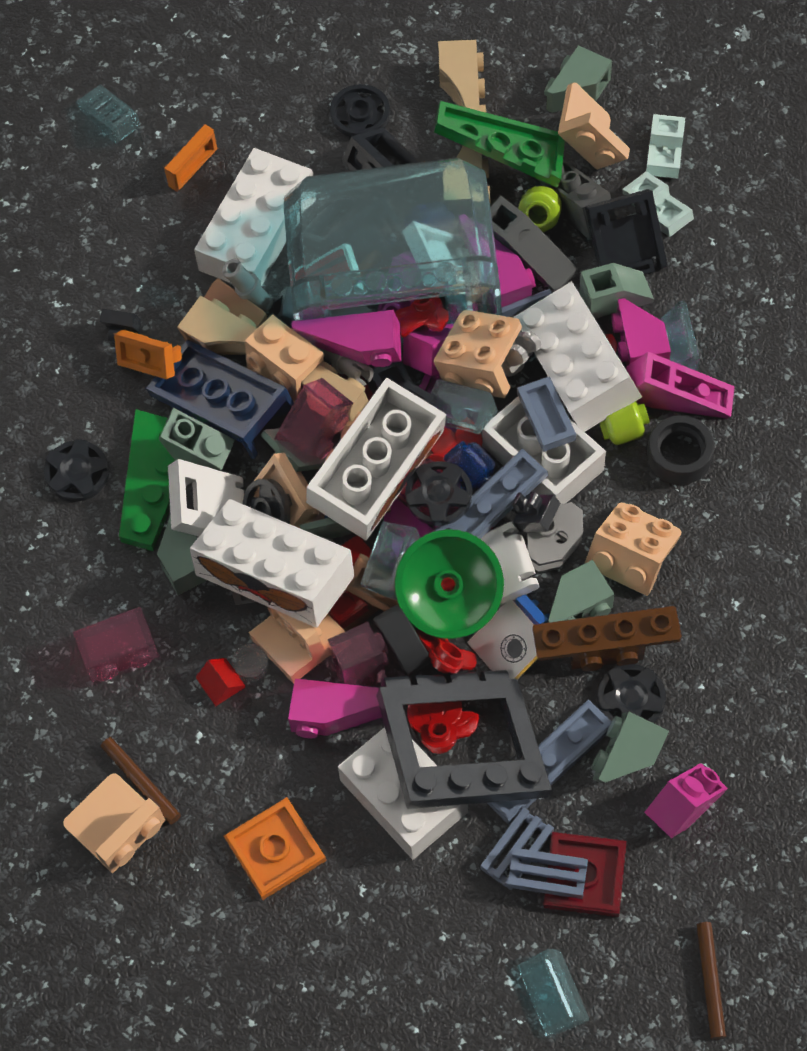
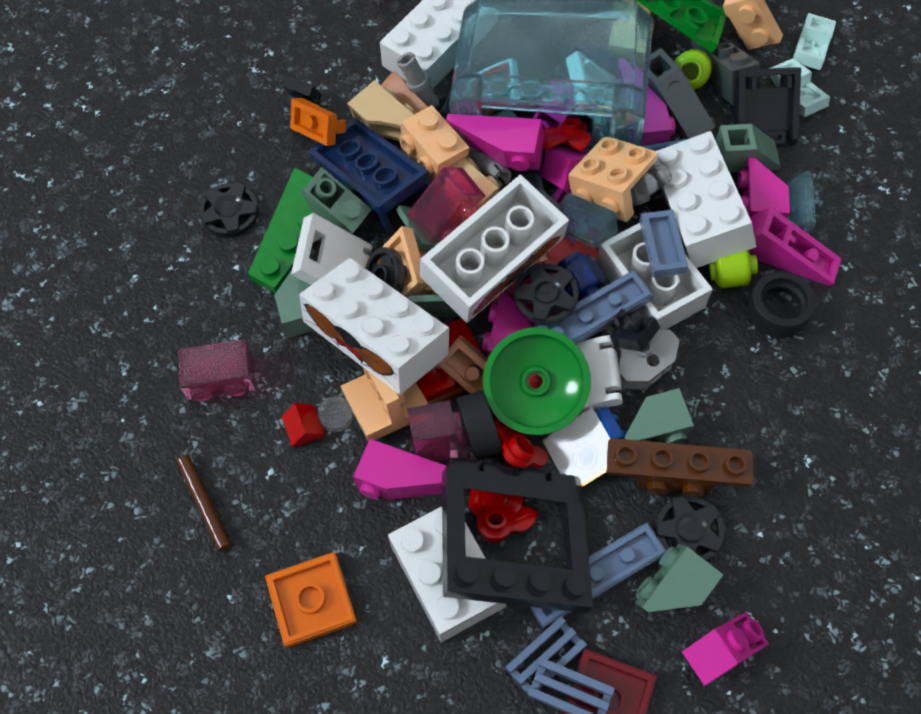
camera: 10 degrees right, 0 degrees up
light nougat bracket [63,774,166,874] -> none
clear light blue slope [360,521,421,600] -> none
light nougat bracket [585,503,682,596] -> none

